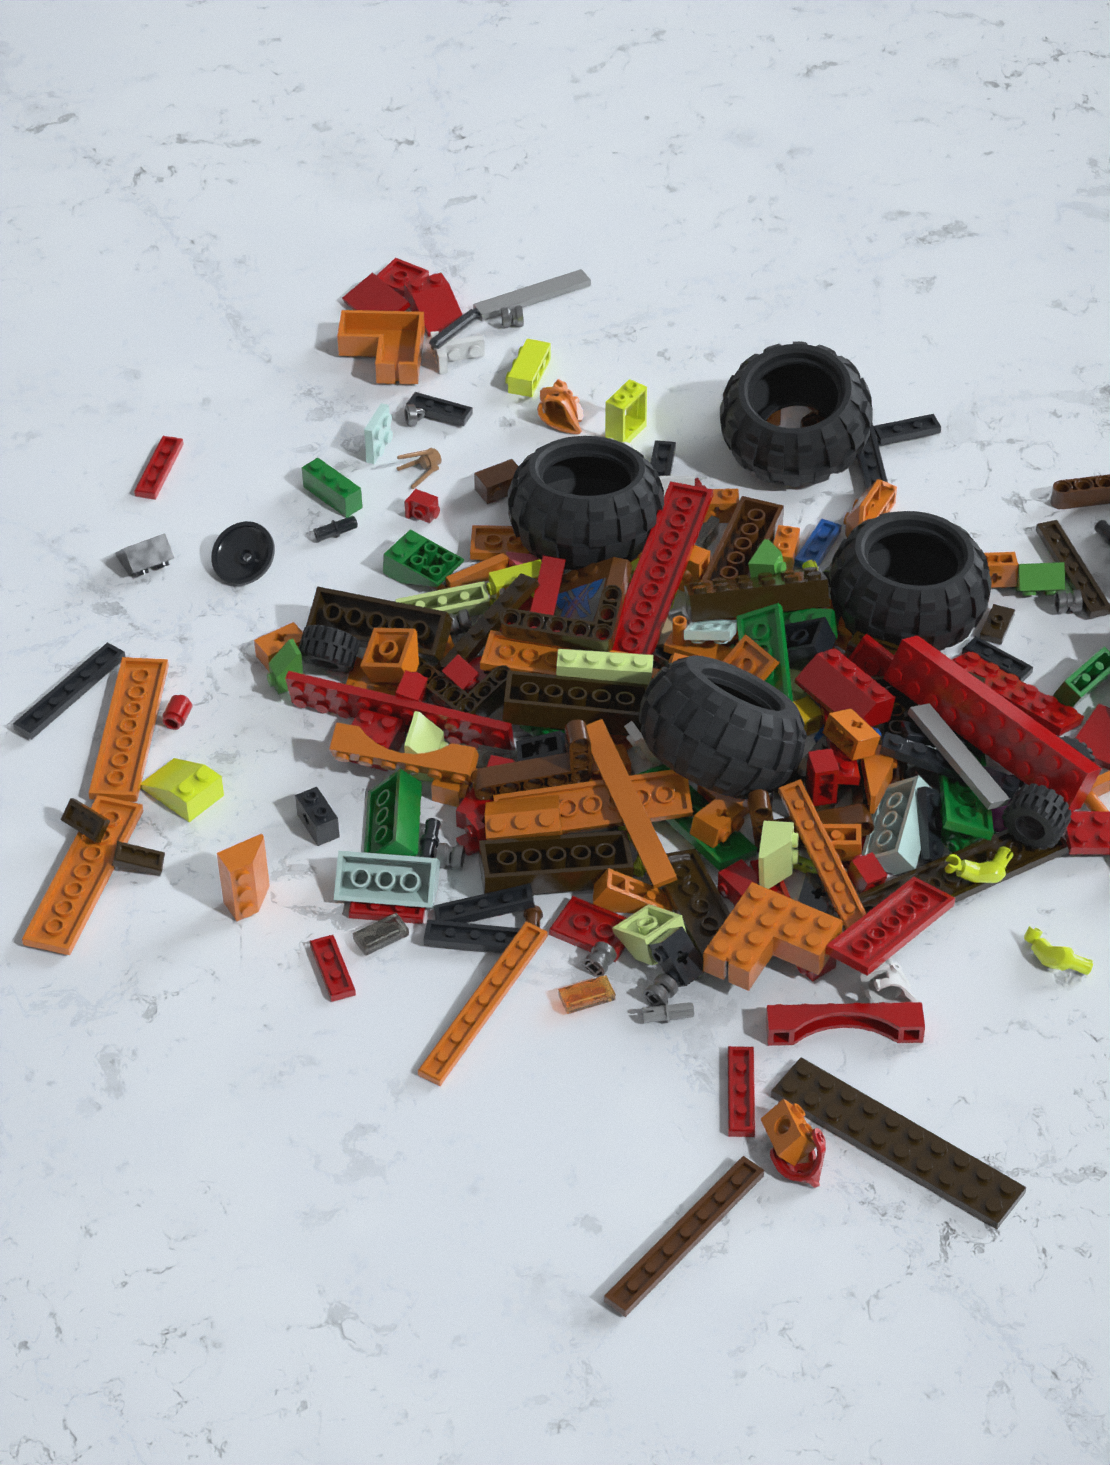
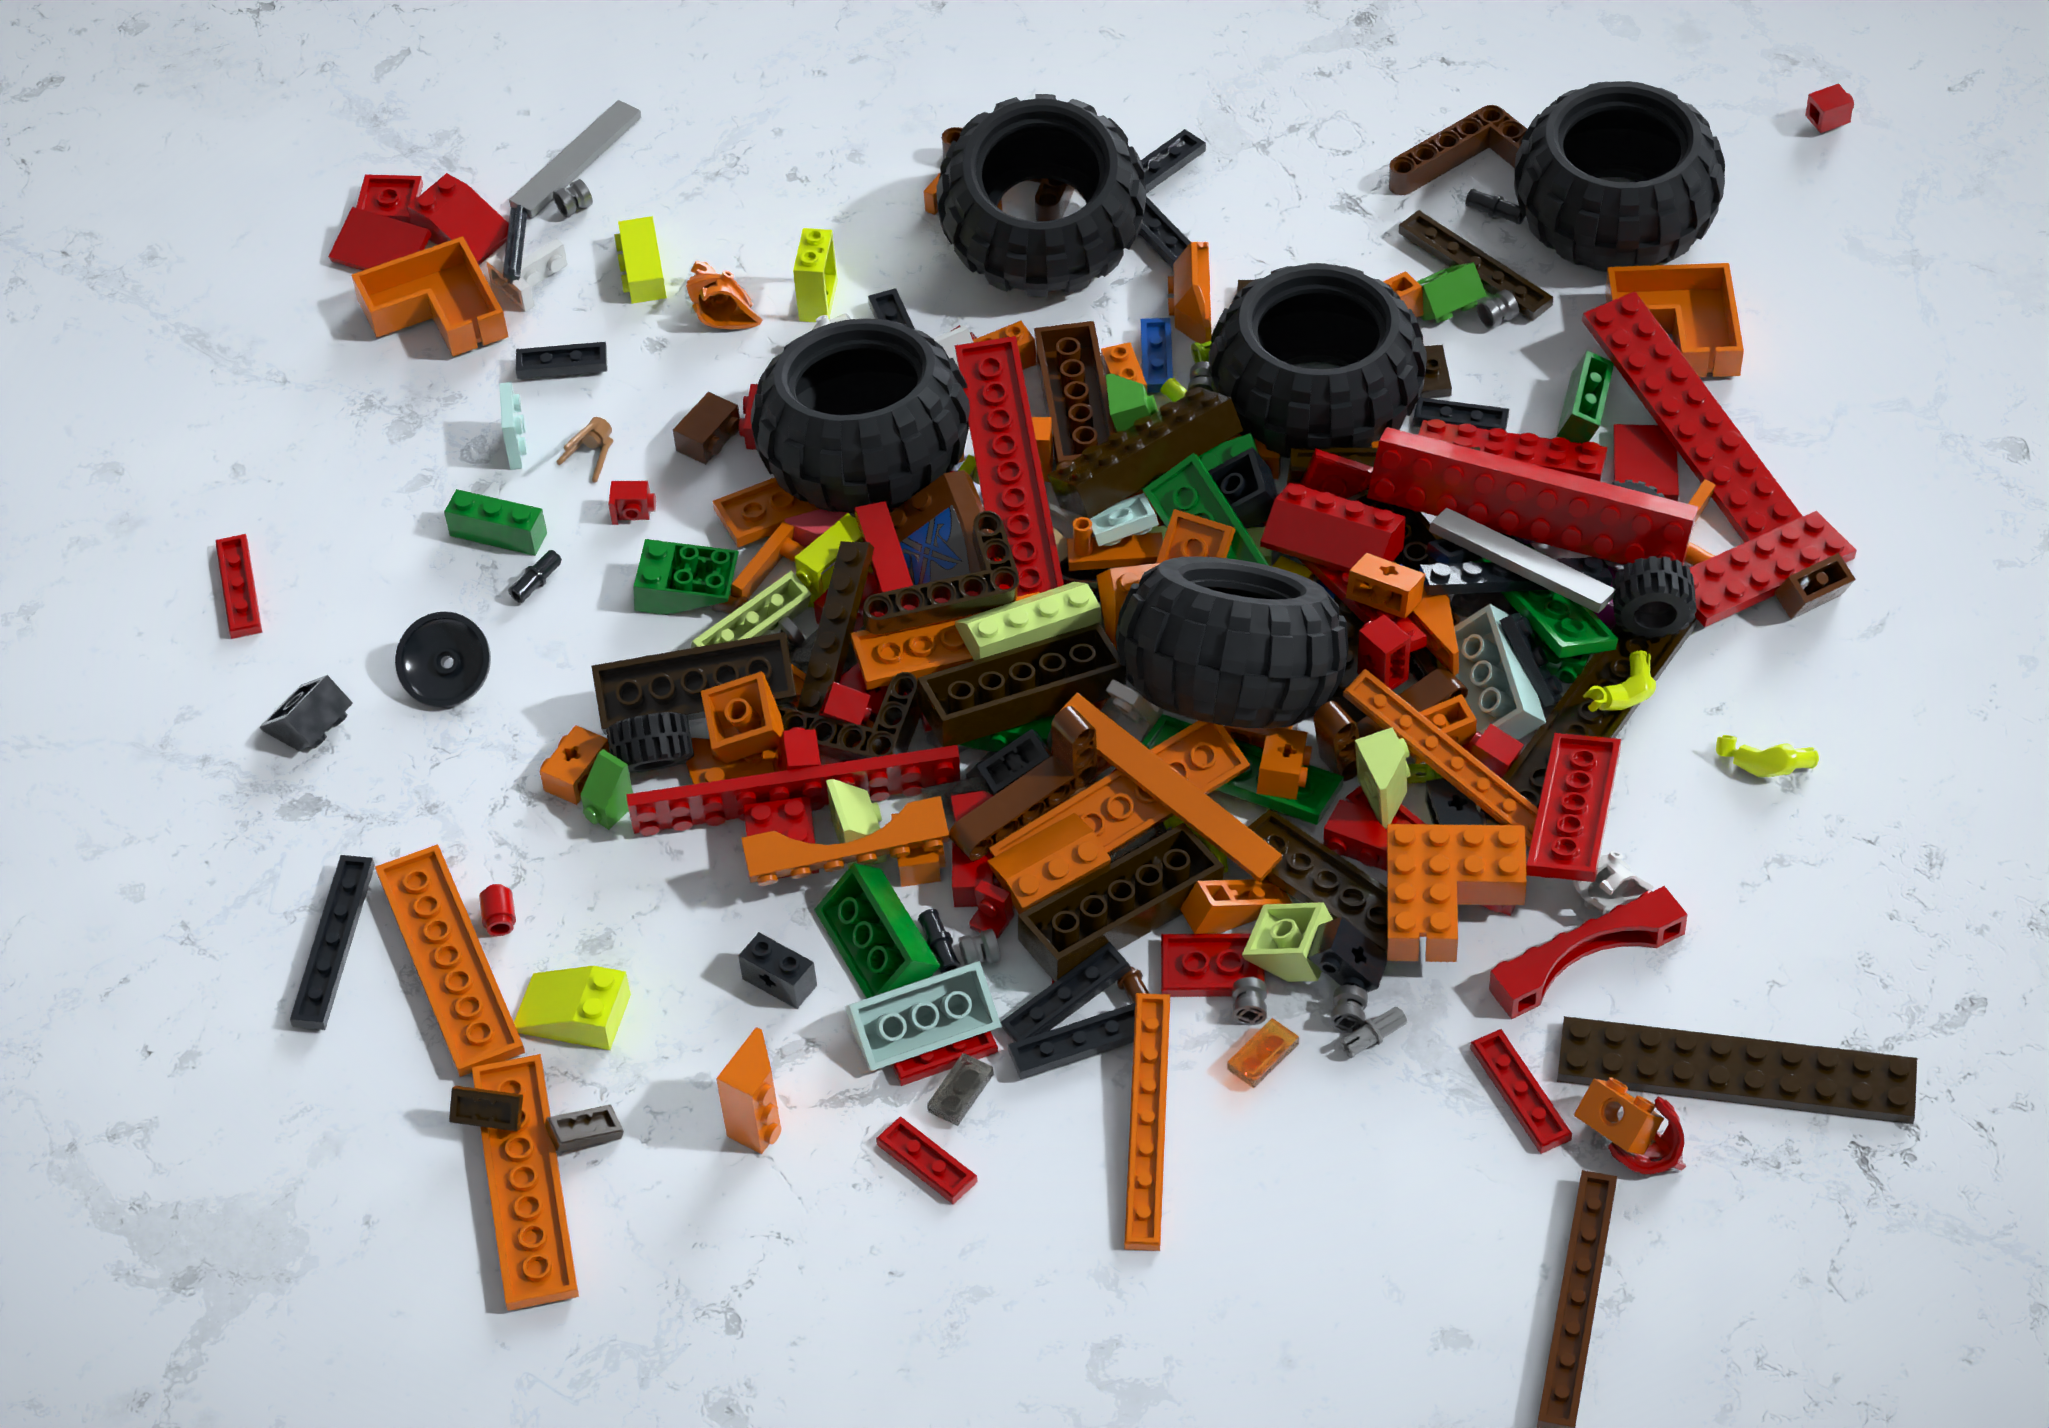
camera: 25 degrees left, 5 degrees up
flat silver tile [404,404,425,426] -> none

